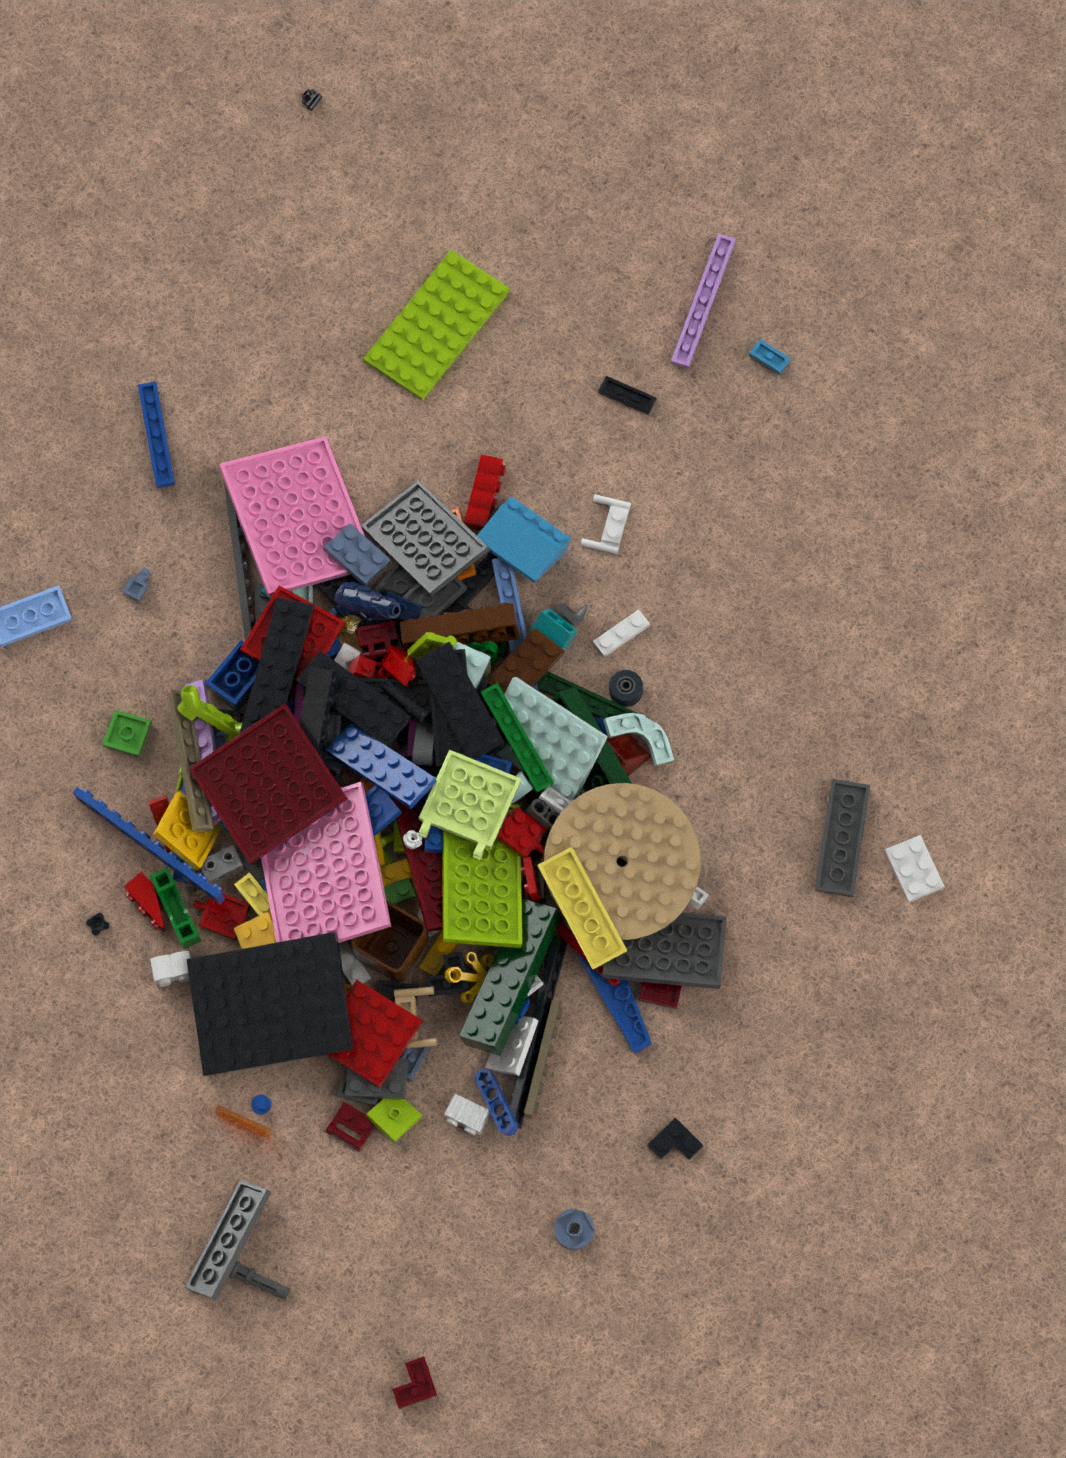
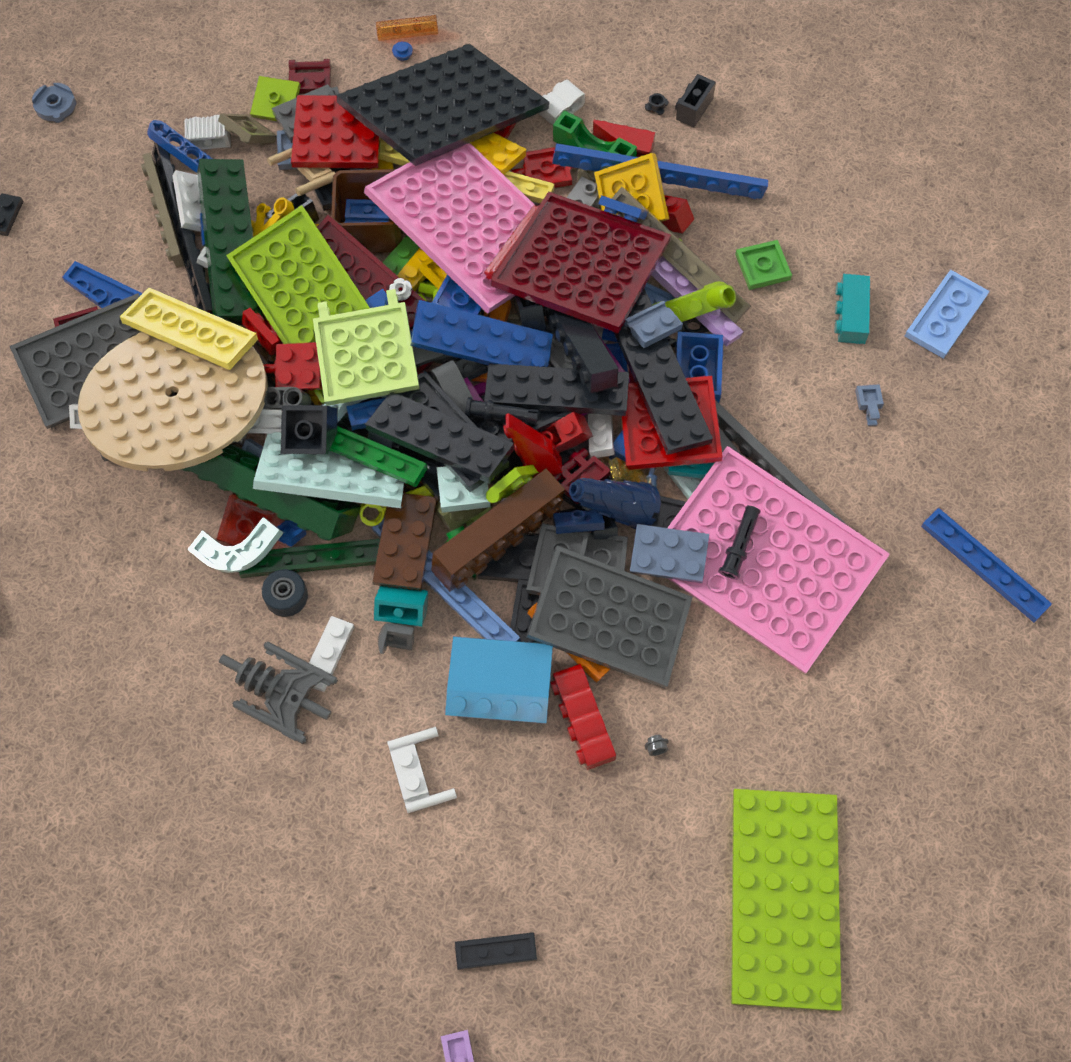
camera: 145 degrees right, 5 degrees down
none -> dark tan plate [218,113,277,145]
none -> dark grey bar [219,642,338,744]
none -> black slope [281,405,338,454]
none -> blue plate [345,199,390,223]
none -> axle [484,205,539,280]
none -> blue plate [598,195,648,222]
none -> sand blue plate [625,300,683,348]
none -> dark grey plate [644,735,669,756]
none -> black brick [675,74,716,127]
none -> black pin [718,505,761,580]
none -> teal brick [834,274,870,344]

